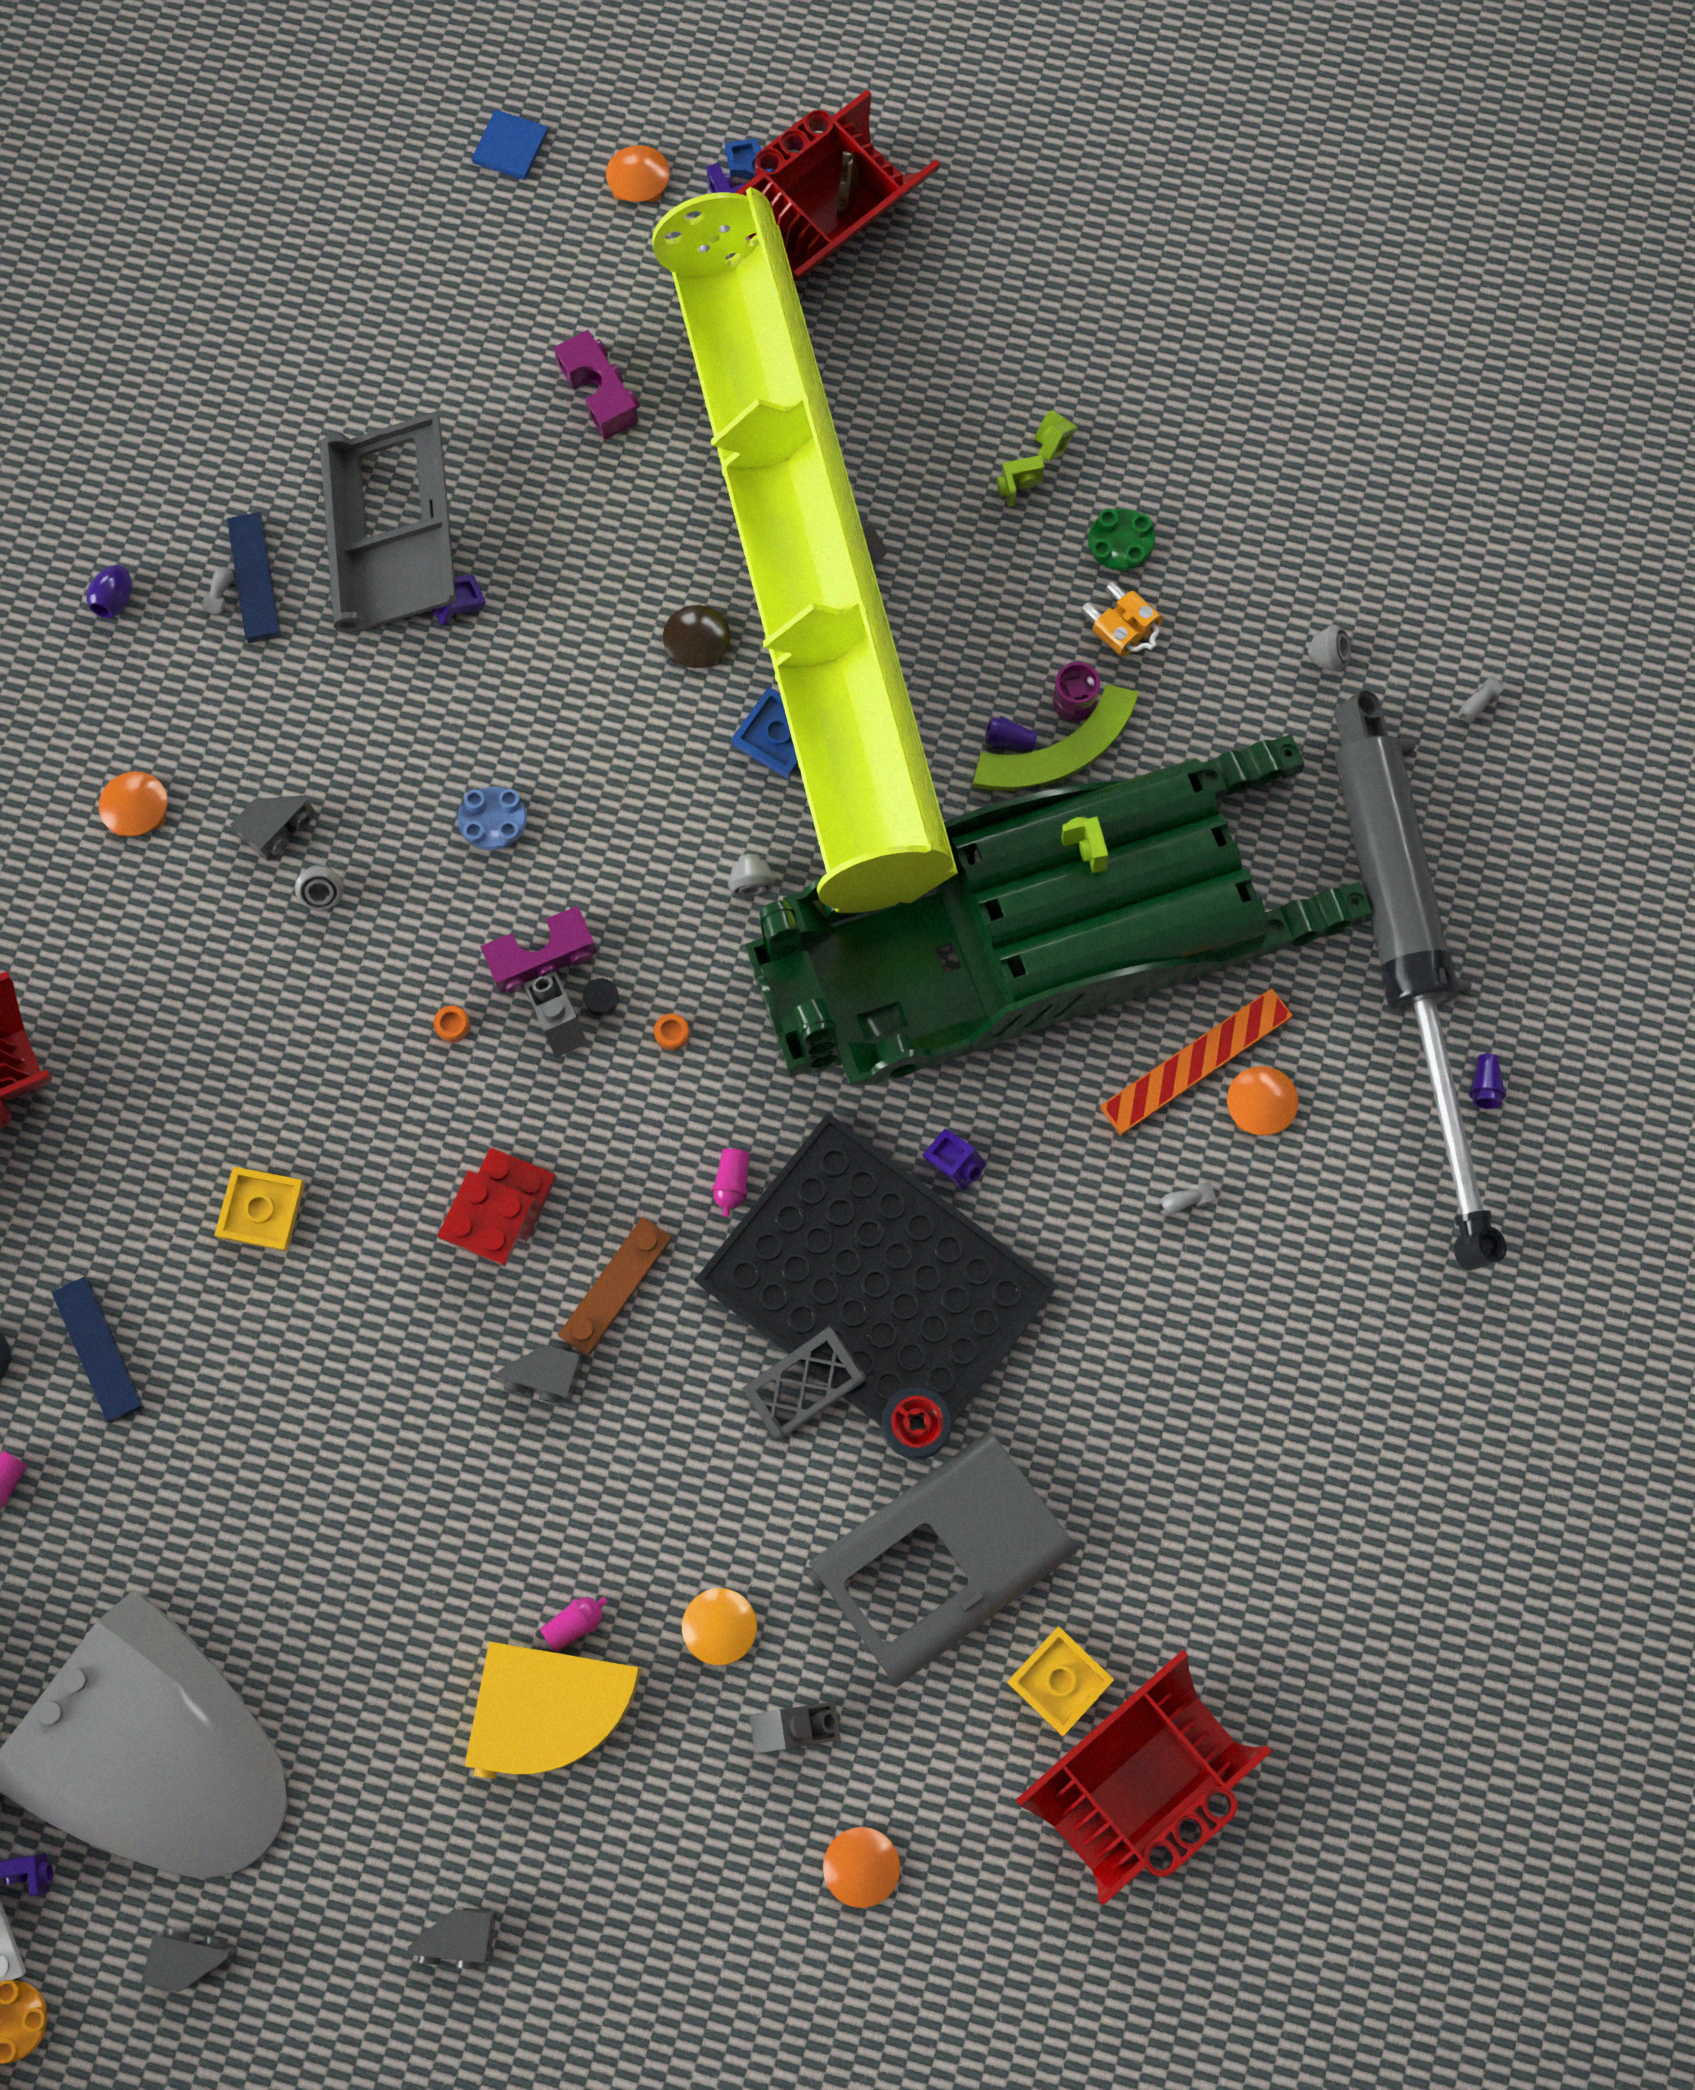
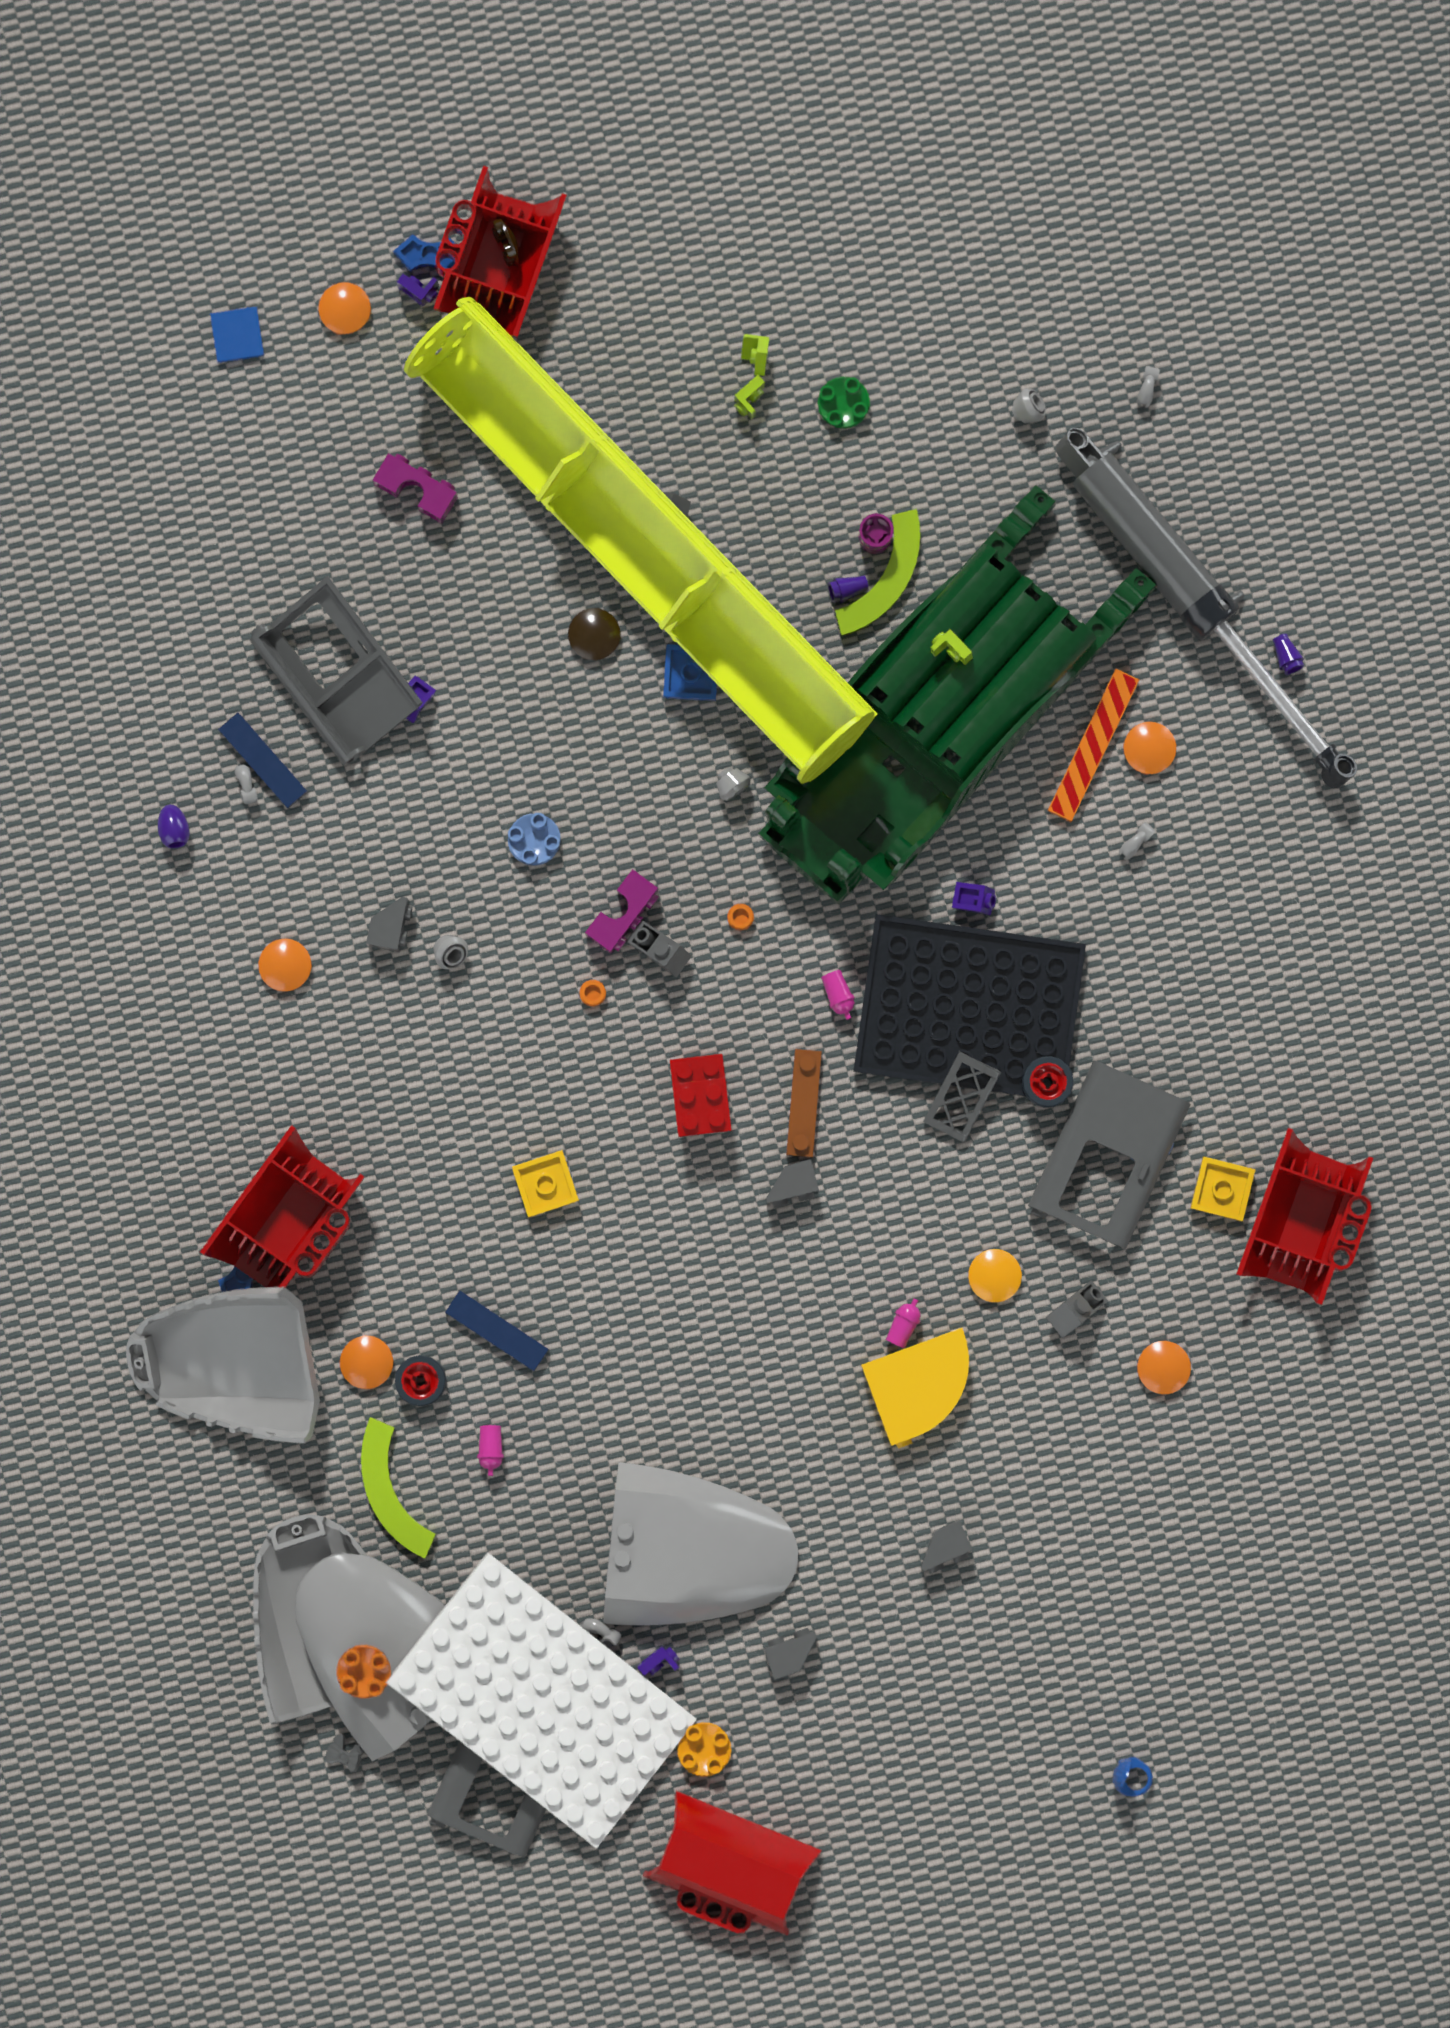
camera: 30 degrees left, 10 degrees up
black tile [583,978,619,1015] -> none
light orange piece [1081,582,1163,657] -> none

